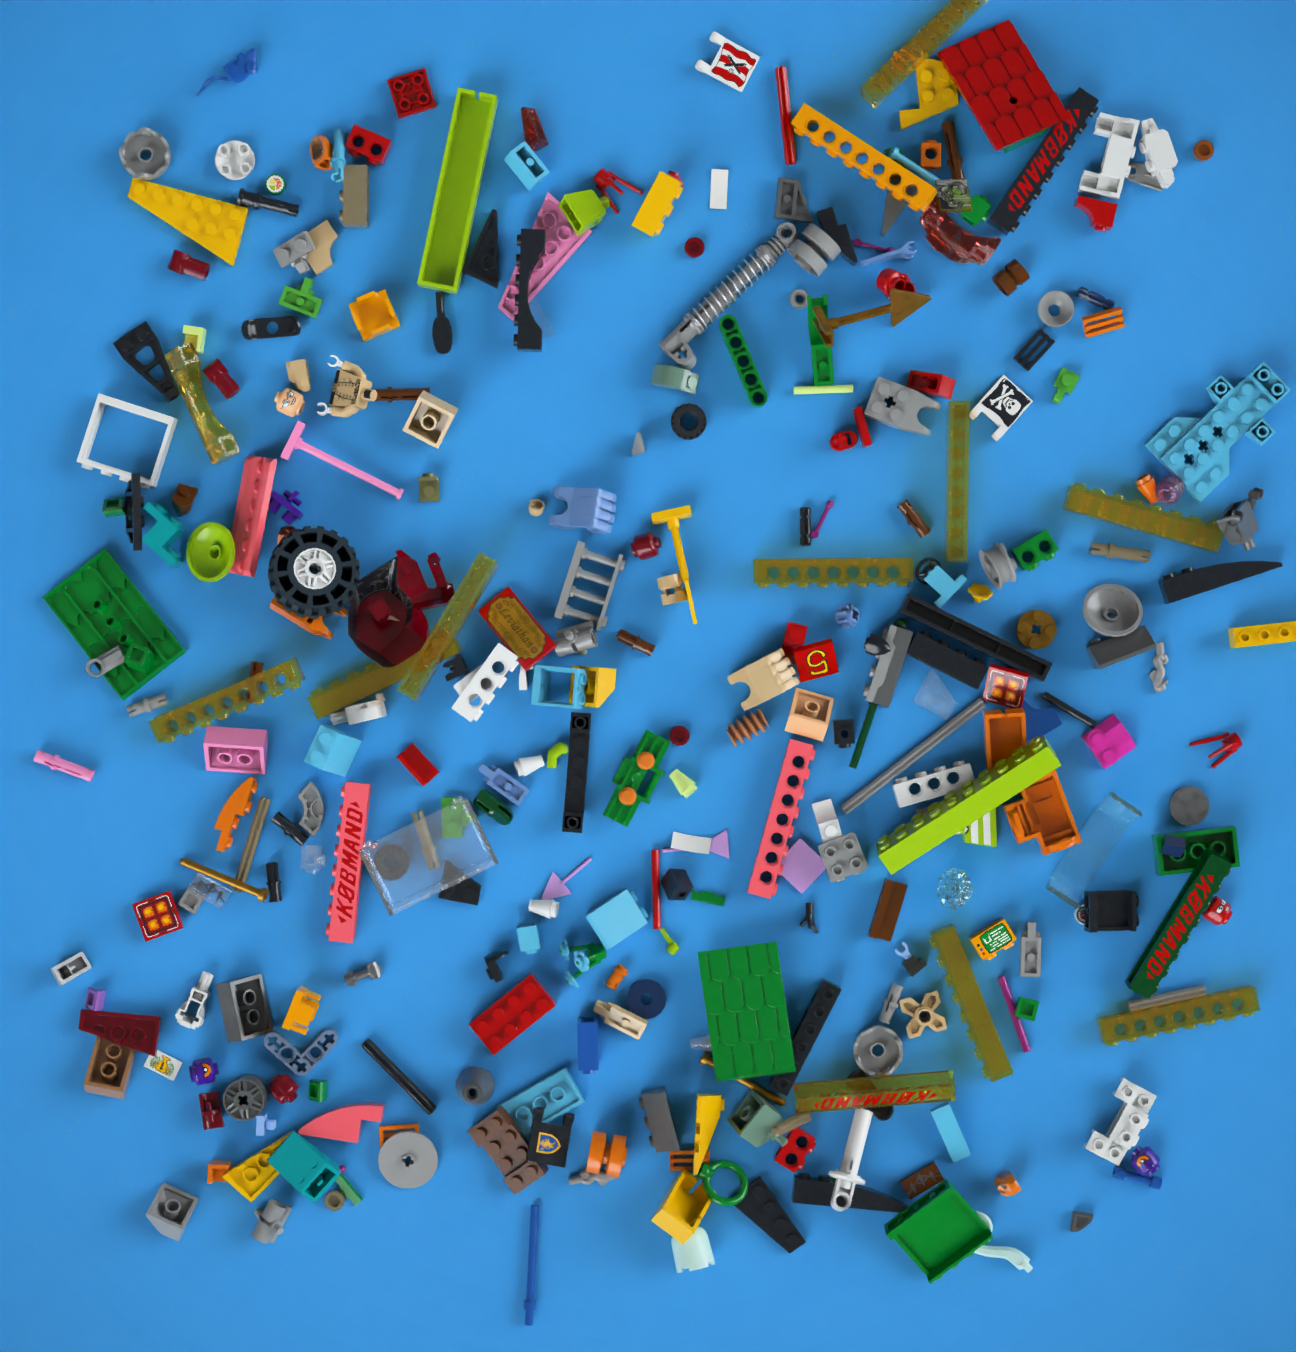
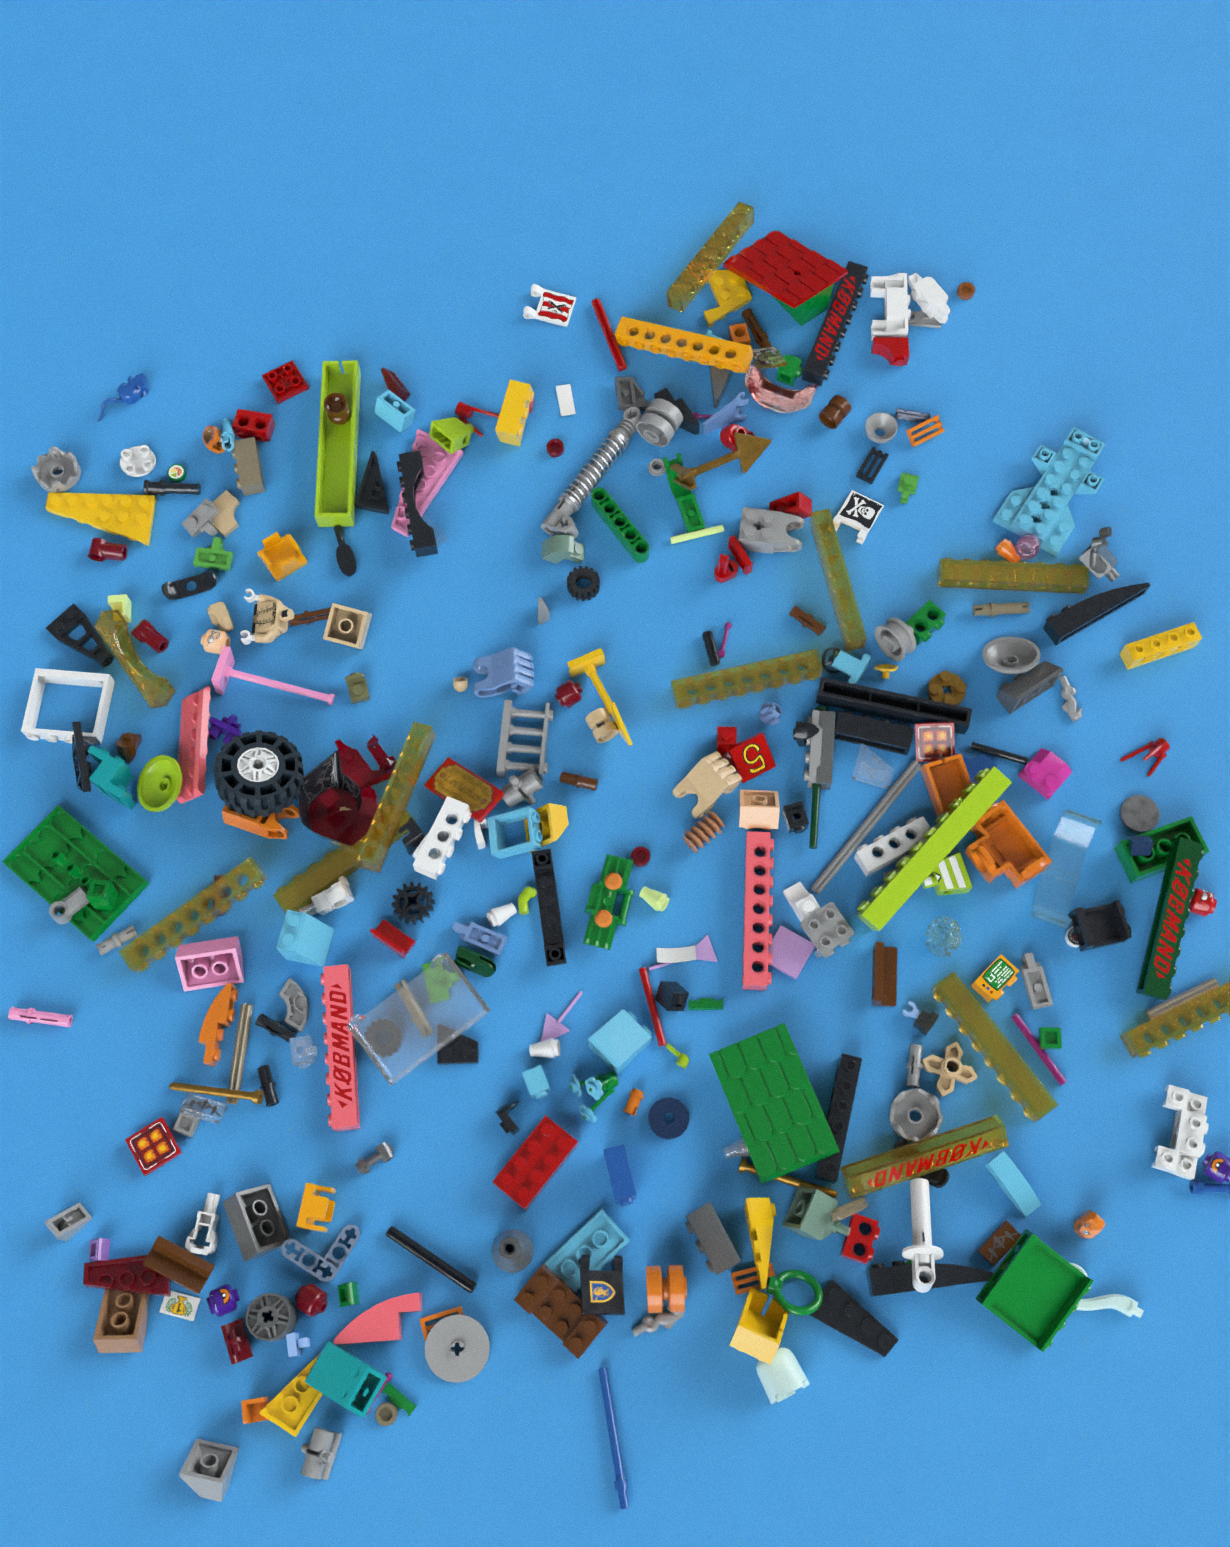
camera: 10 degrees left, 20 degrees down
green slope [102,497,125,517] -> none
tan hinge [593,1000,648,1040] -> none
black bar [800,903,819,933] -> none
dark grey tile [1070,1211,1093,1232] -> none
none -> reddish brown panel [143,1236,215,1294]
none -> reddish brown wheel [324,393,351,425]
none -> black gear [391,881,435,925]

